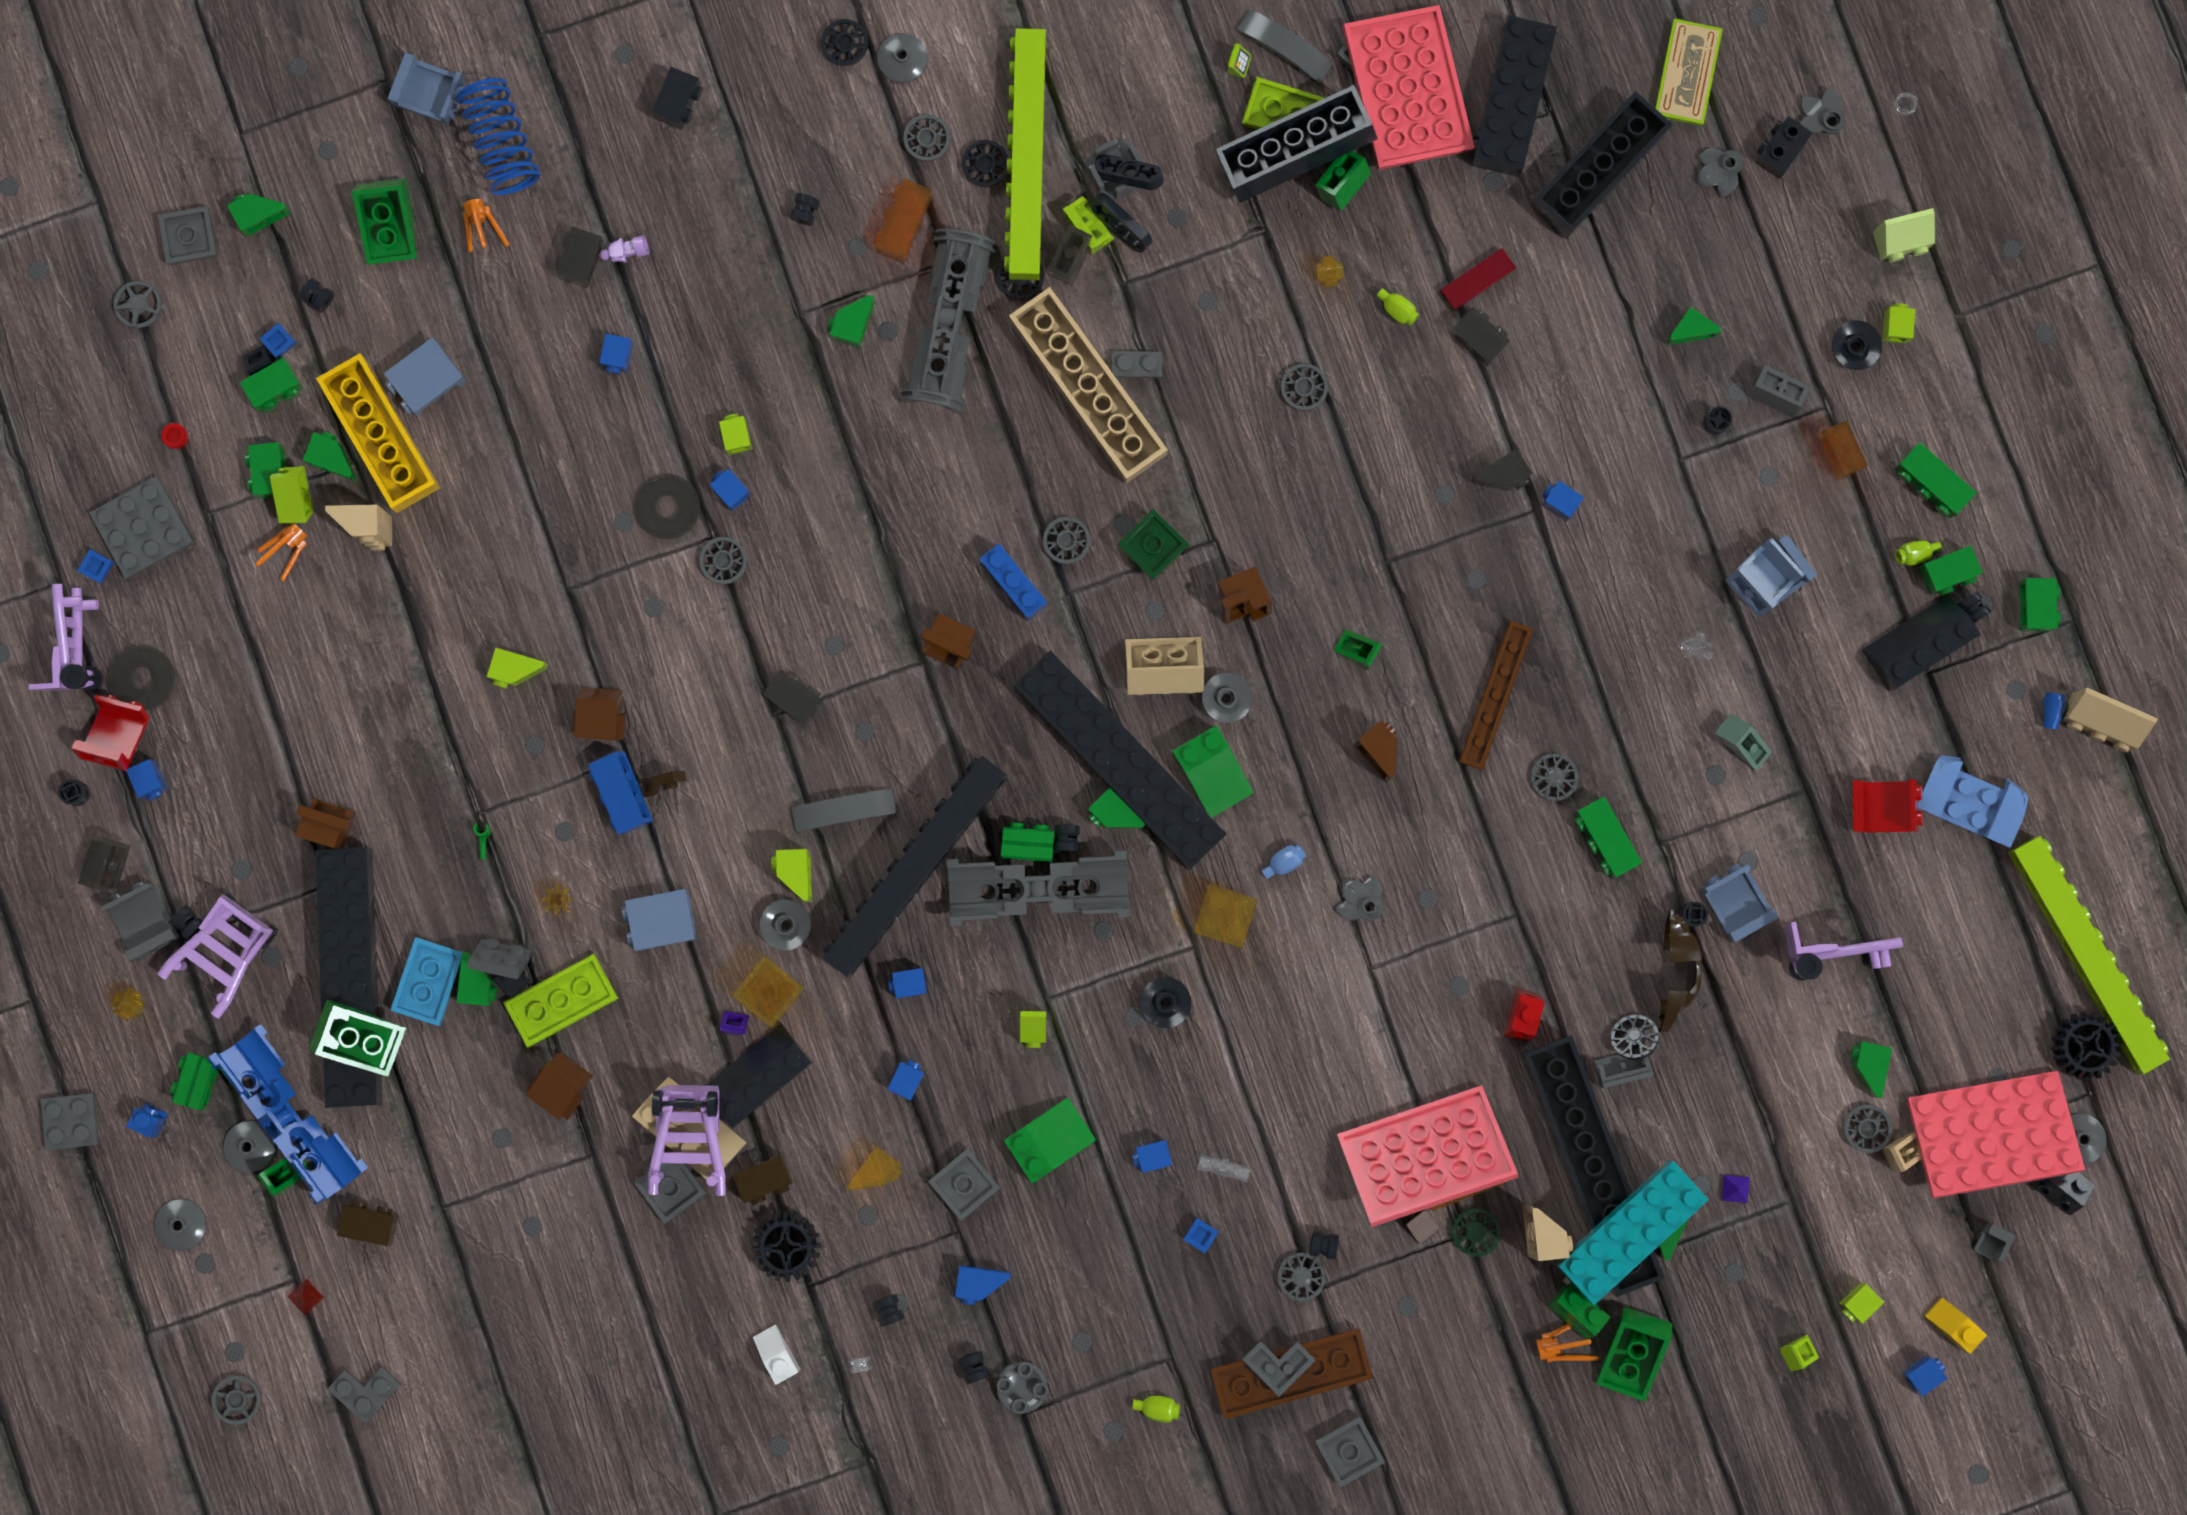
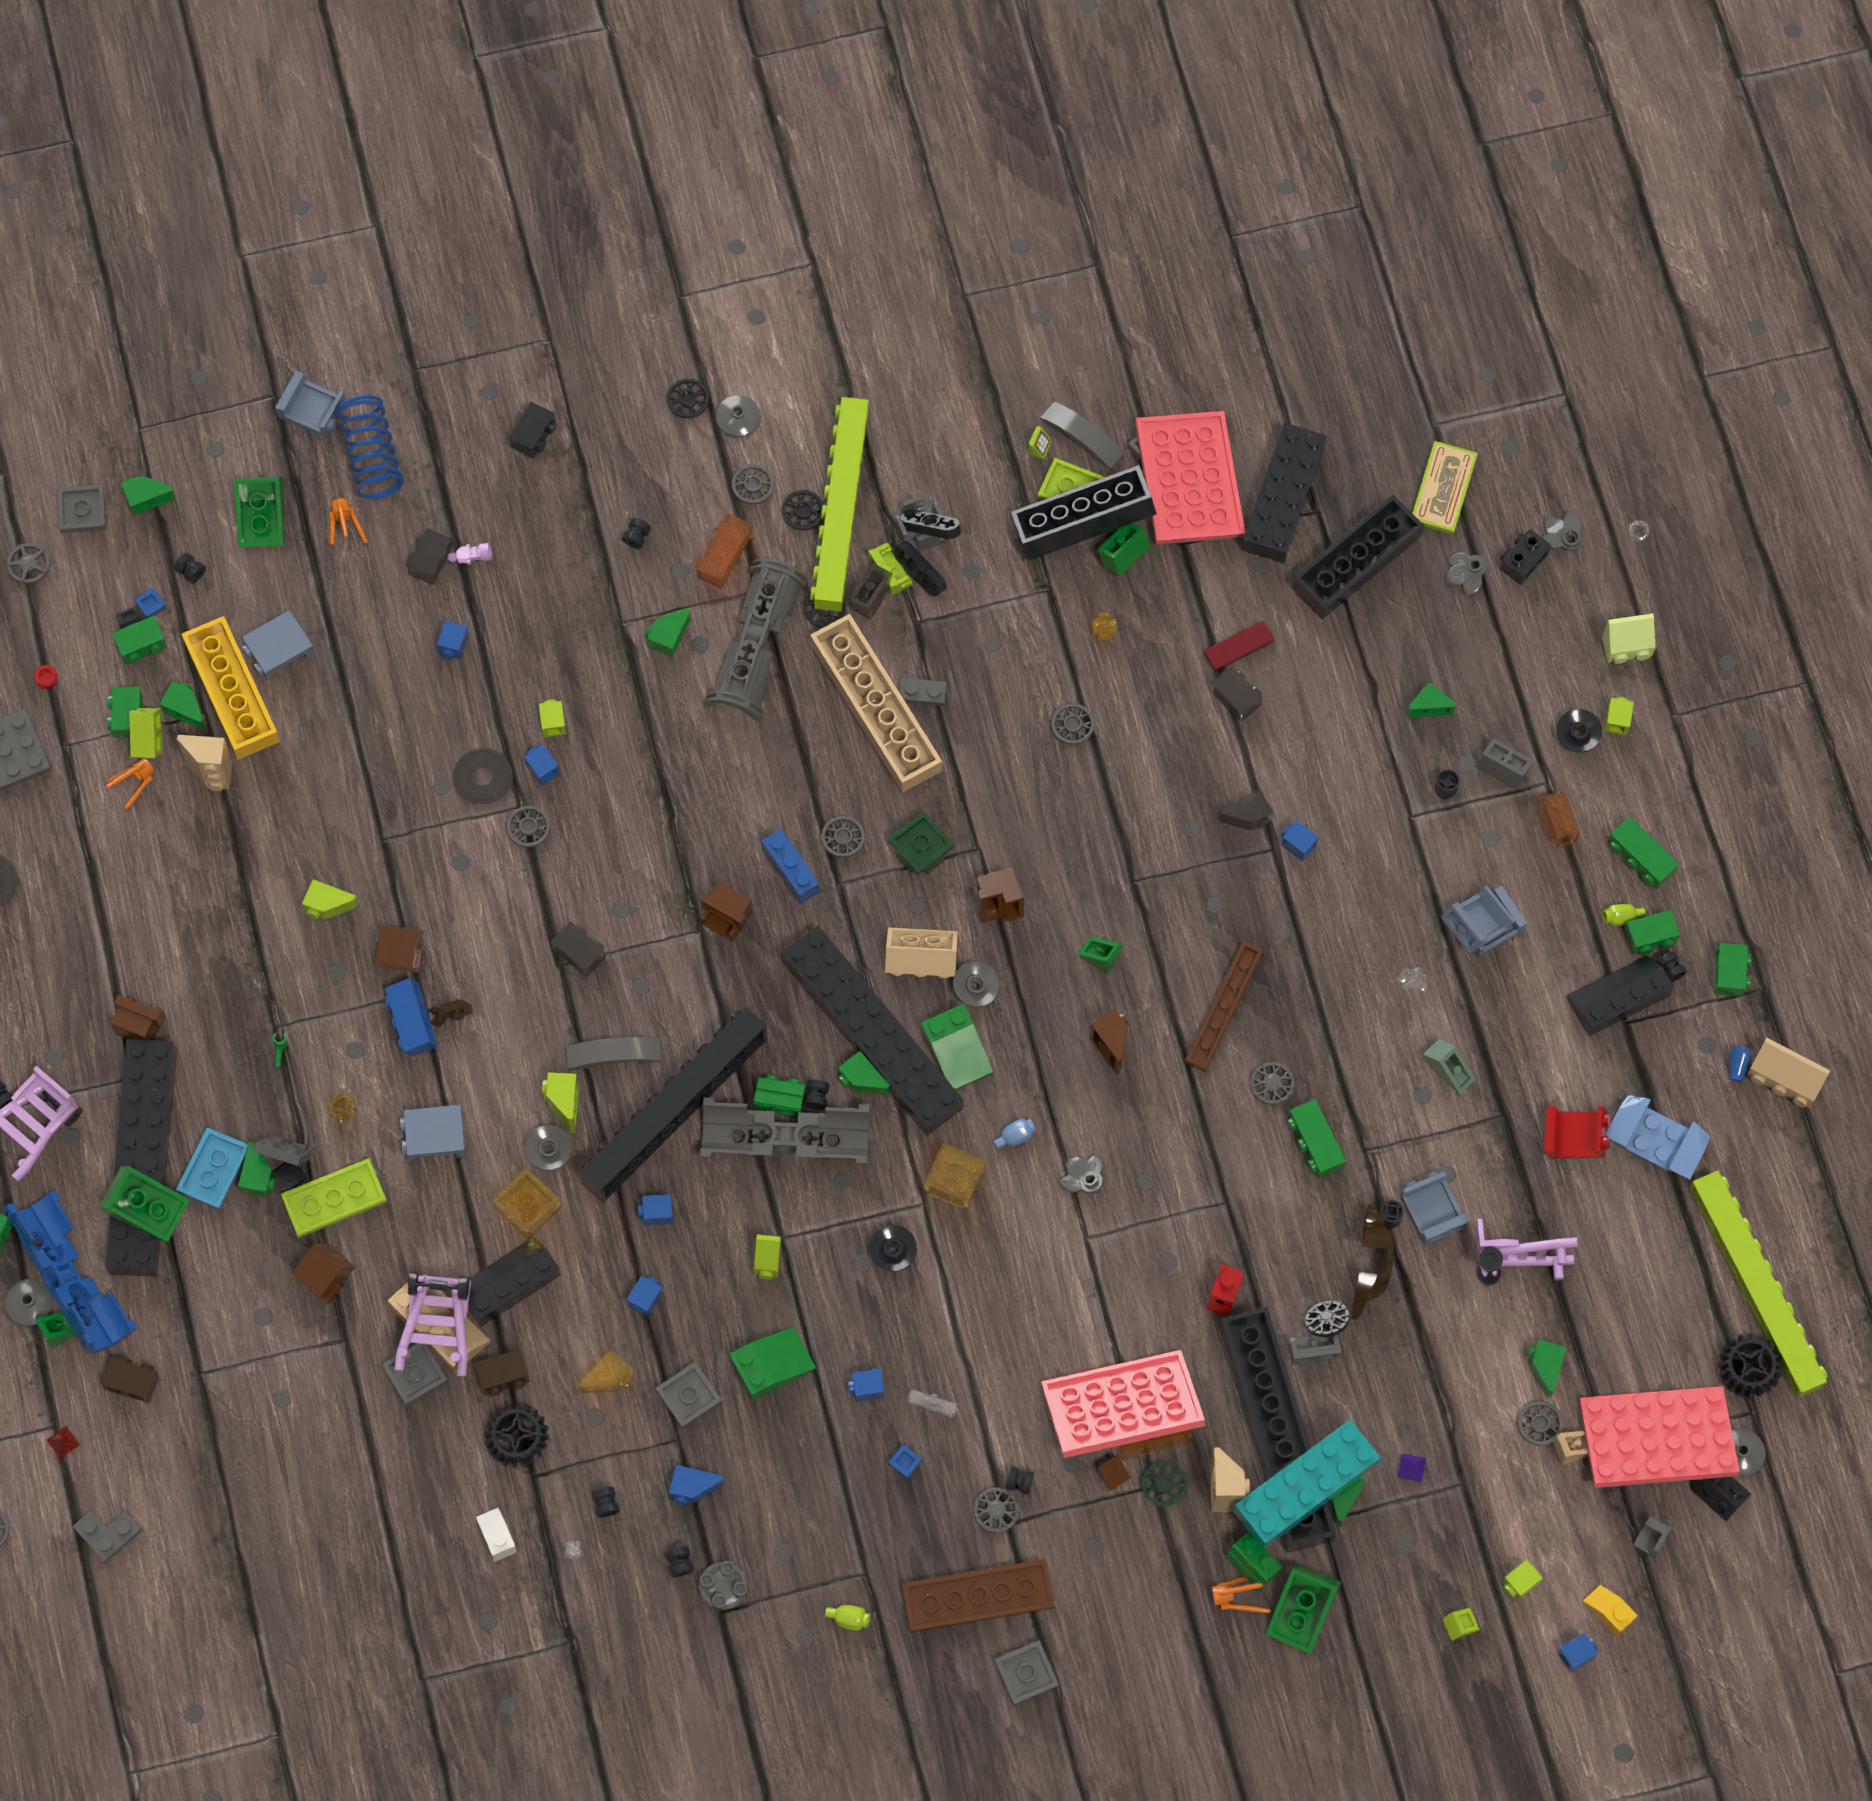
camera: 10 degrees right, 15 degrees down
dark purple slope [720,1011,750,1036] -> none
dark grey plate [1242,1341,1316,1397] -> none
lime plant [1377,288,1419,326] -> none

